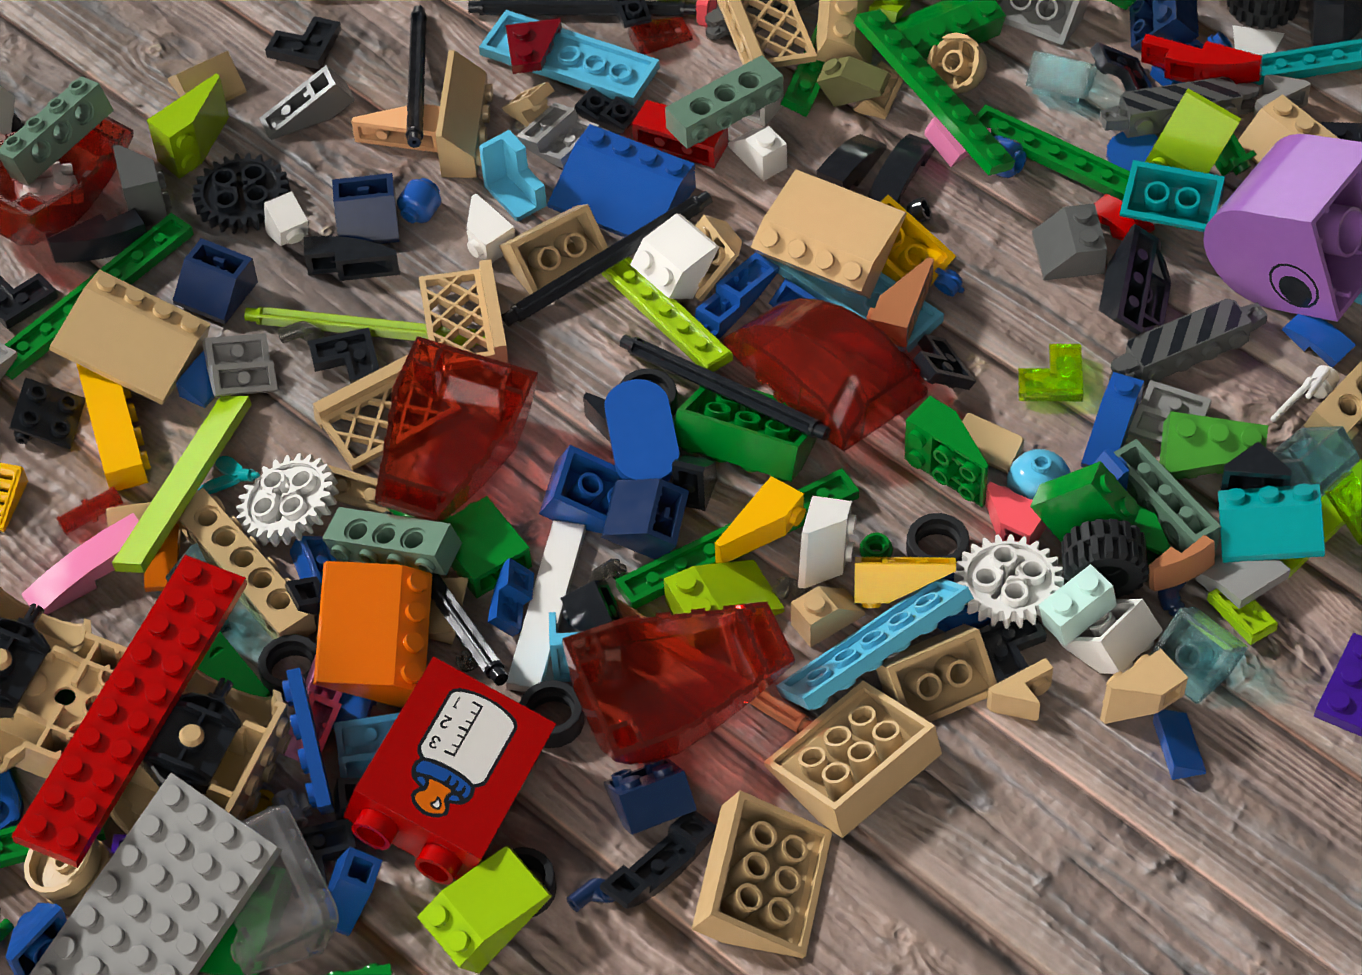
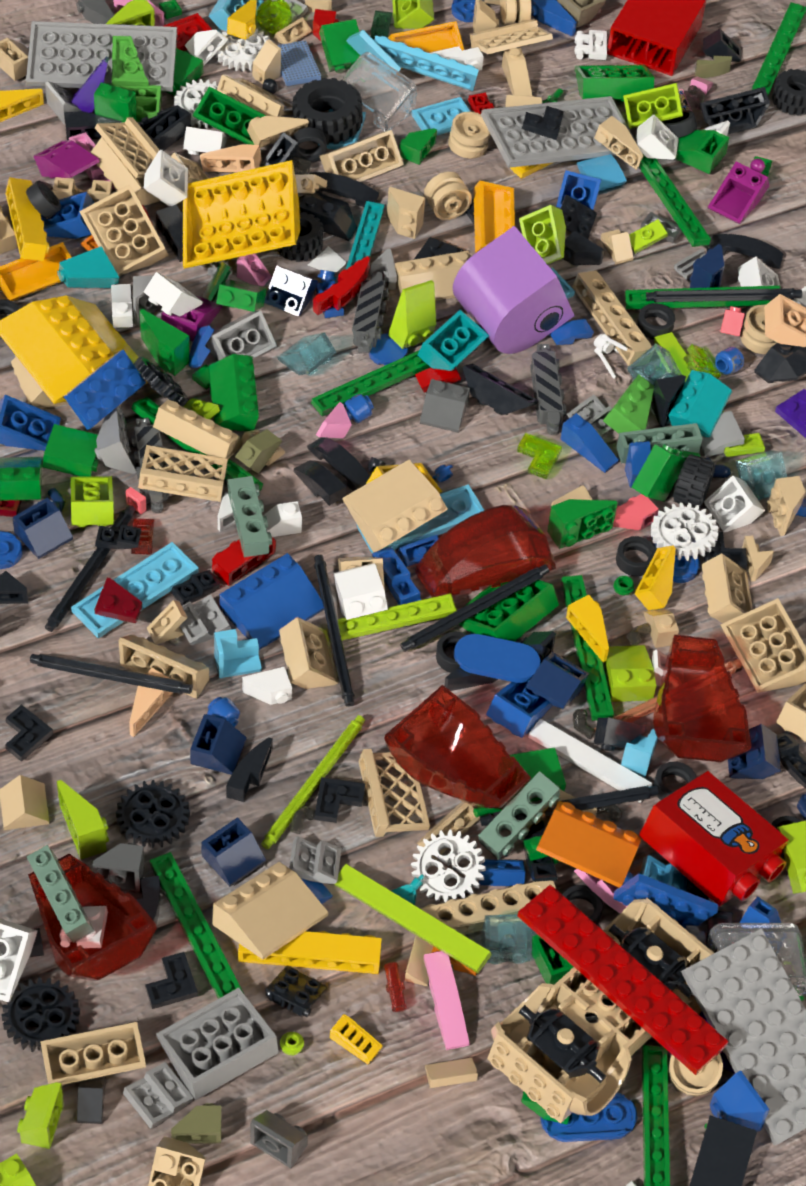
camera: 75 degrees left, 0 degrees up
dark grey slope [259,65,355,140] -> none
white slope [264,191,308,246] -> none
tan fence [419,259,509,370] -> none
blue slope [488,558,534,637] -> none
medium azure plate [776,578,974,710] -> none
white slope [798,496,857,589] -> none
green plate [854,9,1015,176] -> none
nougat slope [866,258,934,348] -> none
black plate [913,334,976,390] -> none
tan cylinder [927,33,987,94] -> none
medium azure cylinder [1007,449,1071,499] -> none
light aqua brick [1038,564,1117,646] -> none
black plate [1090,42,1152,92] -> none
nougat slope [1149,535,1215,592] -> none

